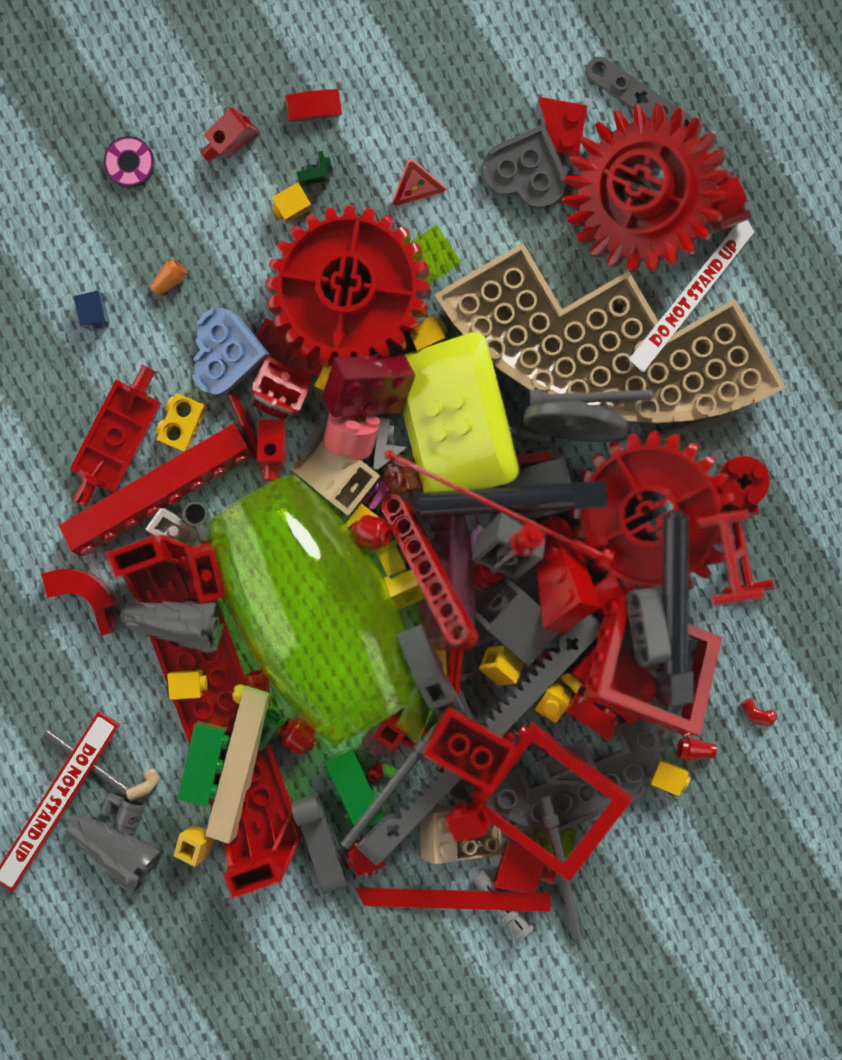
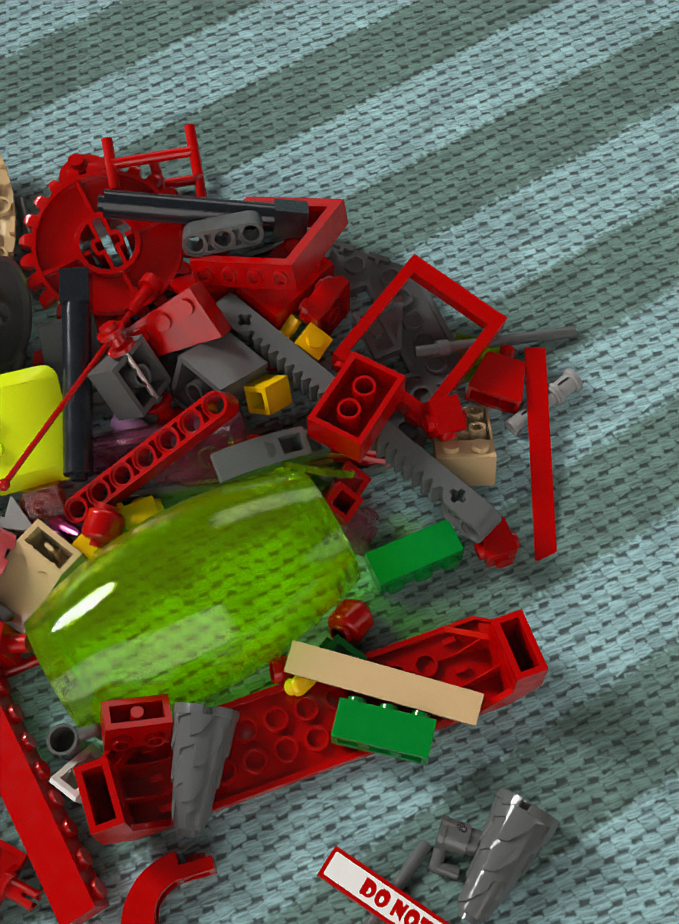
camera: 90 degrees left, 25 degrees down
tan arm [126,768,160,801] -> none
yellow brick [168,669,207,700] -> none
yellow brick [173,824,214,867] -> none
dark grey beam [292,792,348,893] -> none
dark grey bar [341,724,436,849] -> none
arm [367,762,398,782] -> none
yellow brick [384,570,426,610] -> none
yellow brick [649,759,690,796] -> none
red cone [677,736,717,762] -> none
red arm [740,697,777,727] -> none

